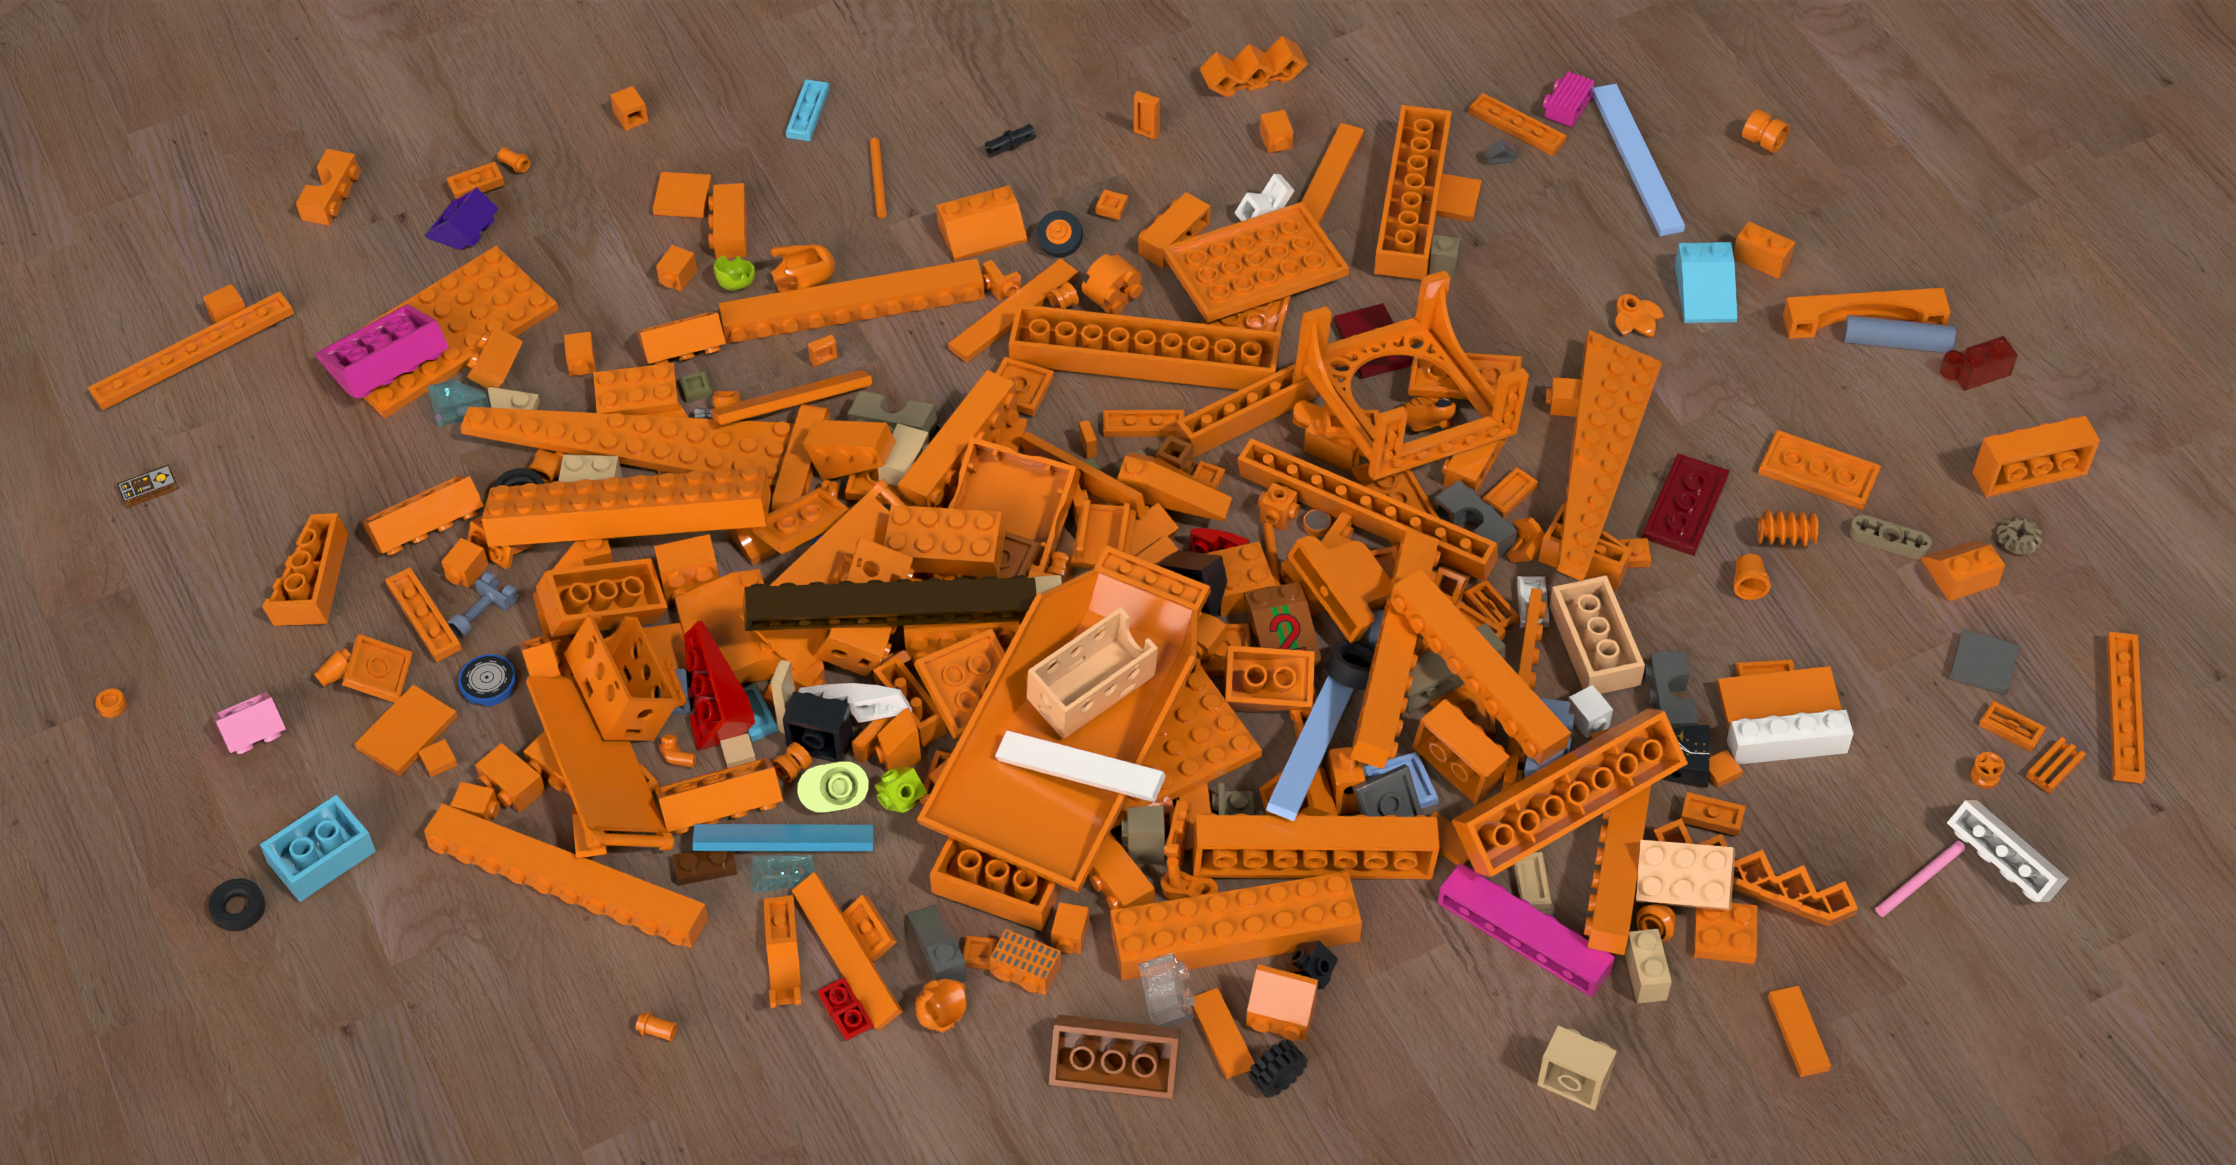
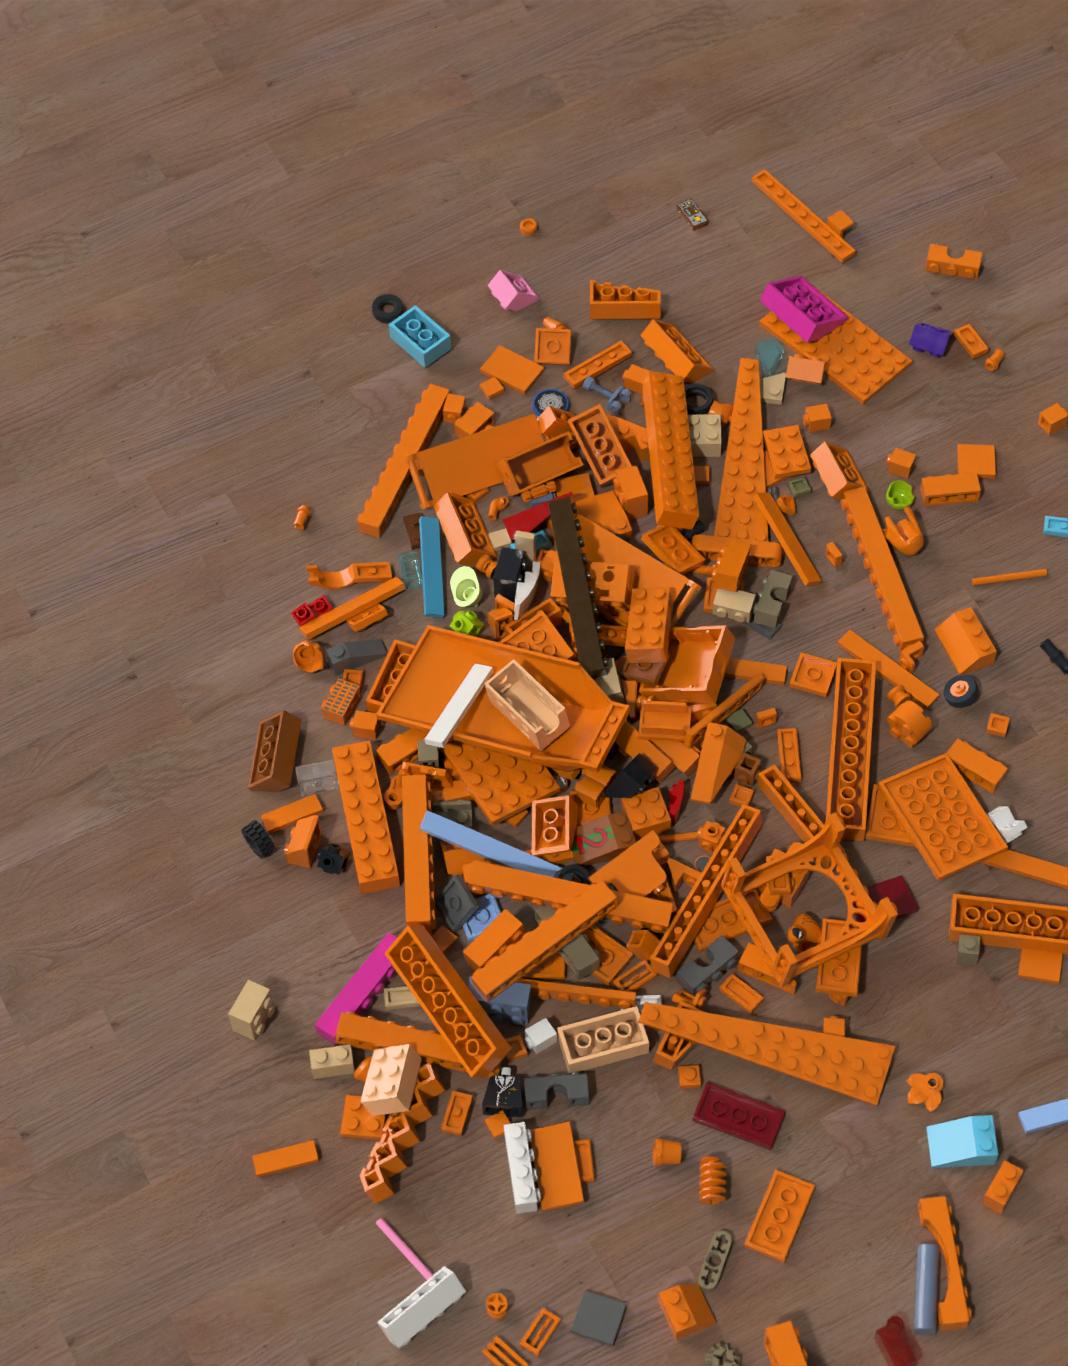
camera: 90 degrees right, 5 degrees up
orange brick [898,370,1019,508] -> none

